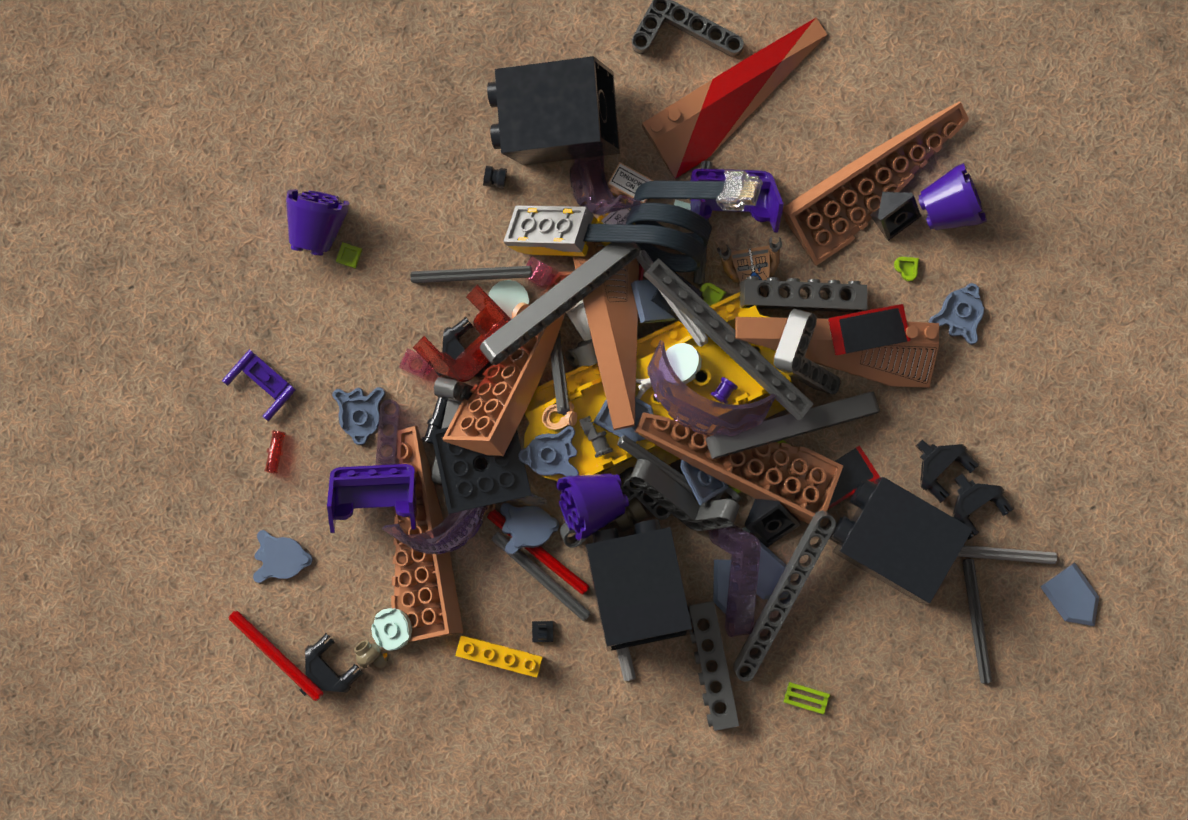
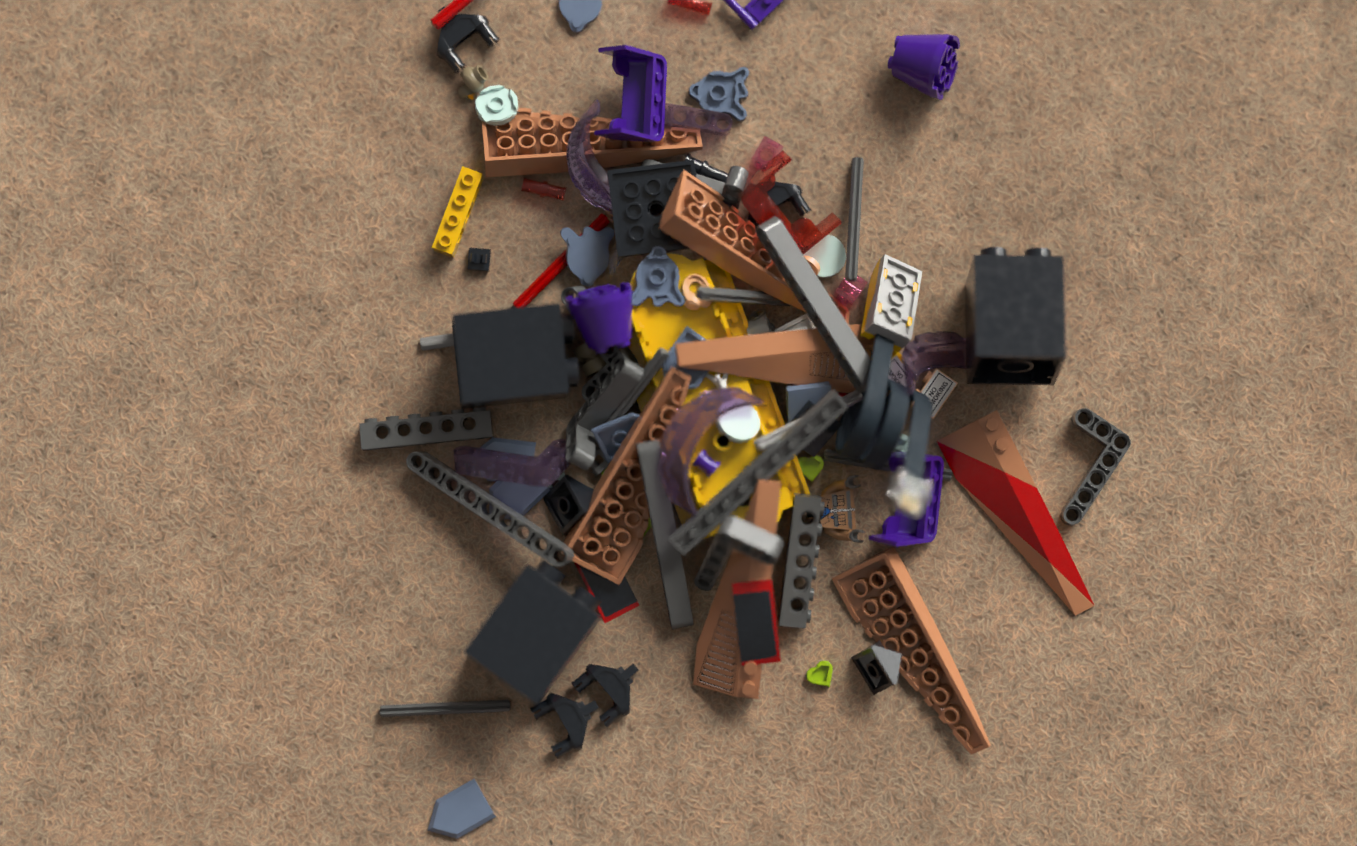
camera: 85 degrees right, 0 degrees up
lime tile [336,242,363,269] -> none
black wheel [483,165,507,189] -> none
dark grey axle [492,532,590,621] -> none
dark grey connector [579,416,613,458] -> none
lime tile [783,682,830,714] -> none
dark purple cone [918,163,987,230] -> none
sand blue tile [929,283,984,345] -> none
light grey axle [958,546,1057,564] -> none
none -> clear red pin [521,178,566,201]

